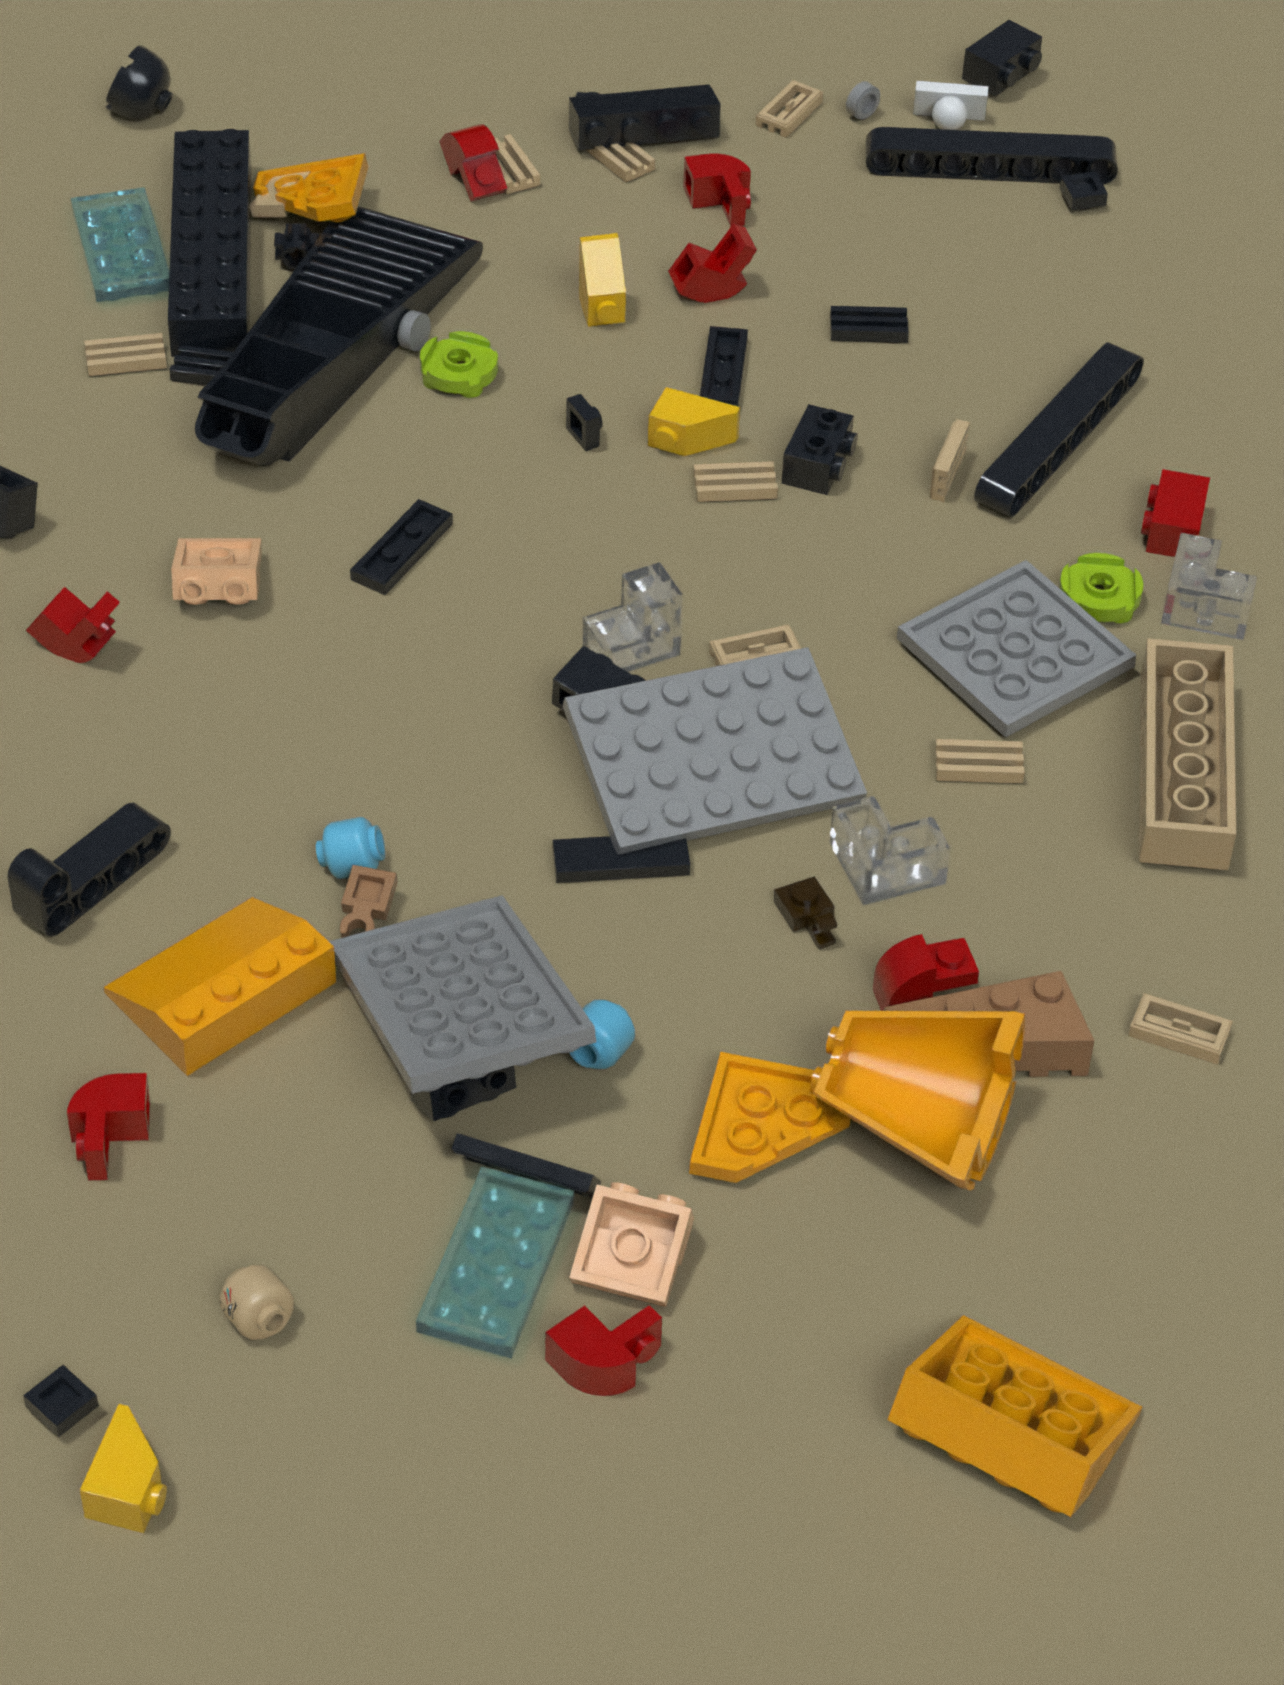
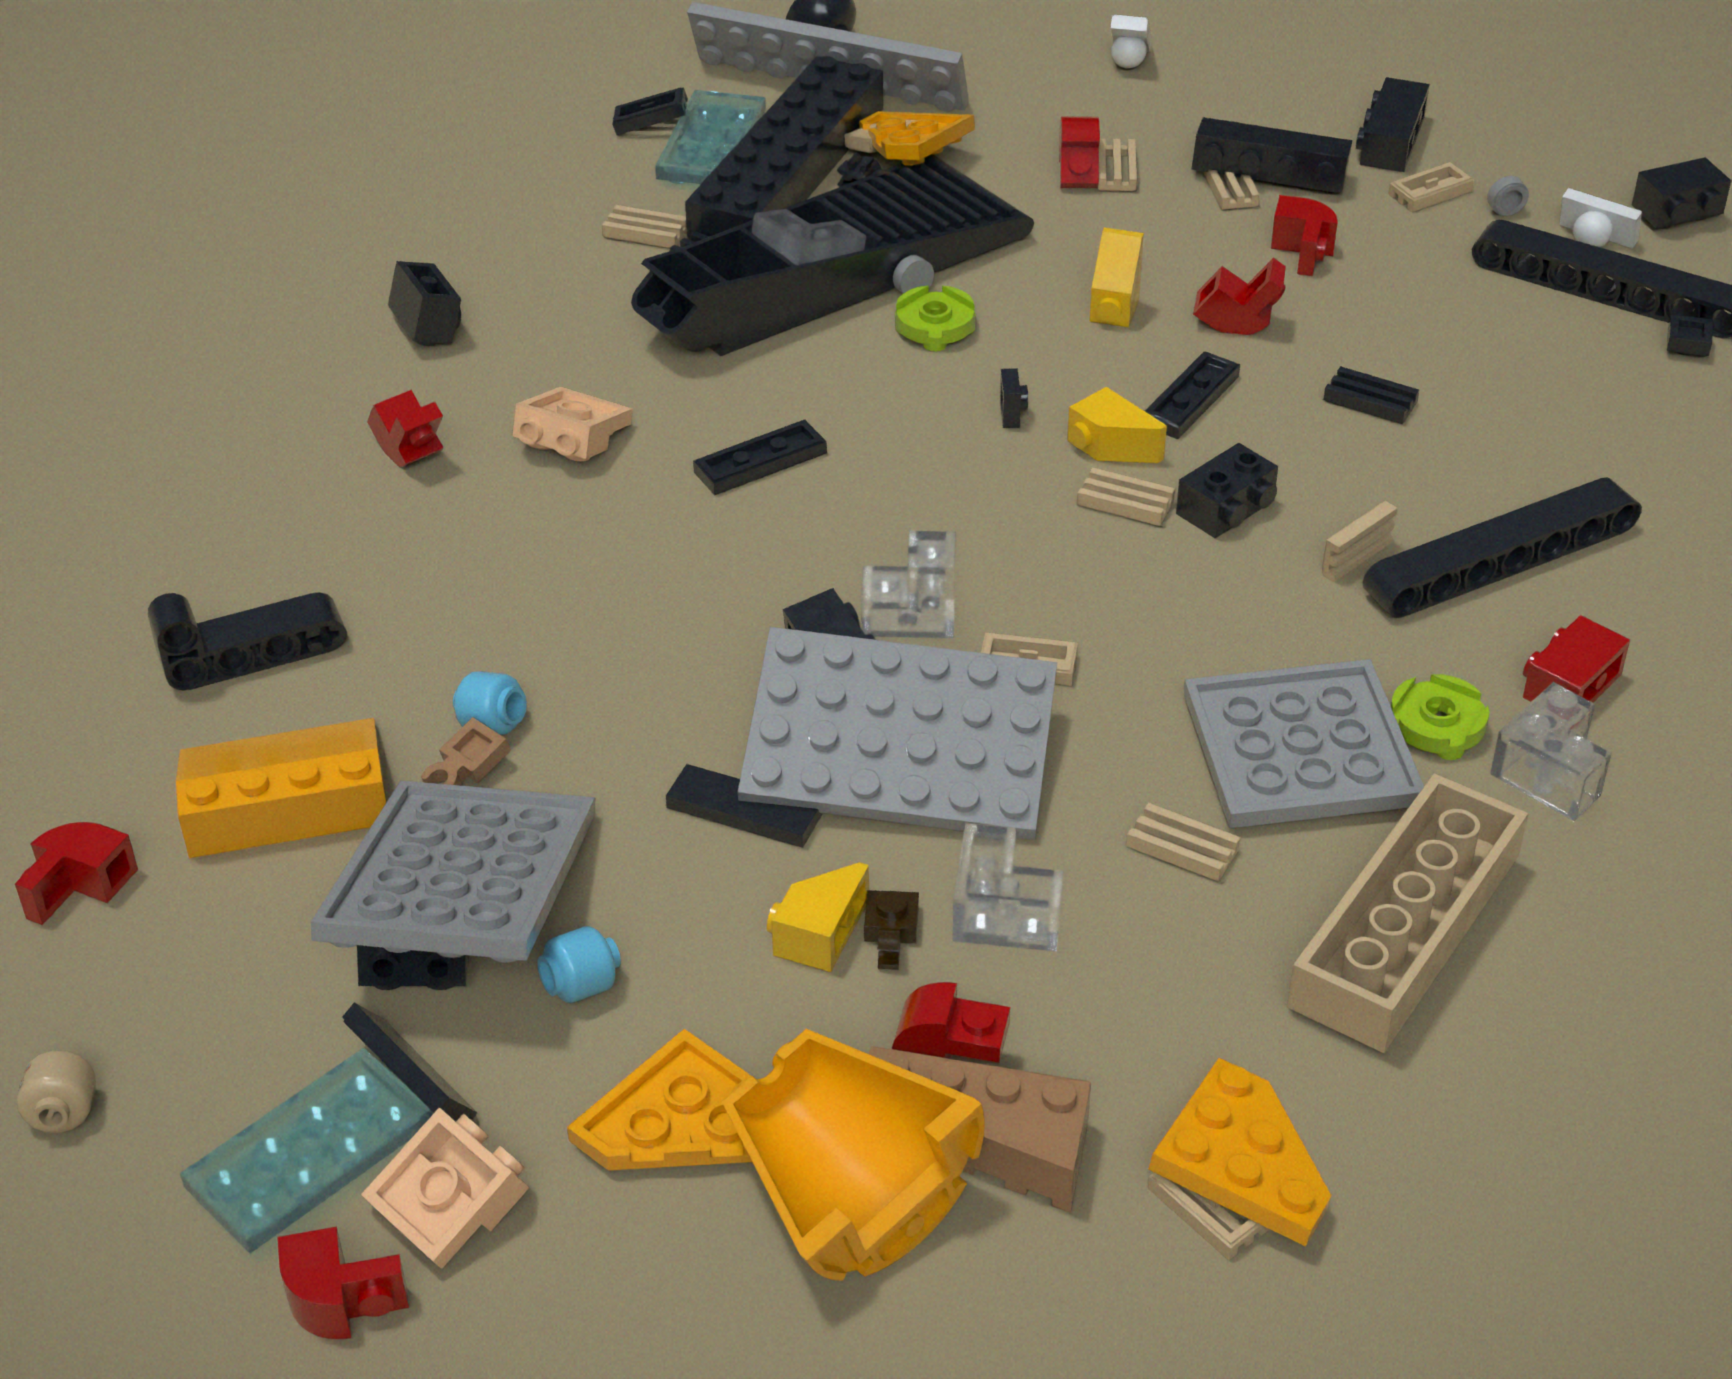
camera: 30 degrees right, 5 degrees down
none -> black tile [612,87,688,135]
none -> light grey plate [687,2,969,111]
none -> clear brick [752,209,866,265]
none -> yellow slope [767,862,869,972]
none -> white tile [1111,15,1151,69]
none -> light orange plate [1148,1058,1332,1247]
none -> black brick [1356,77,1430,172]

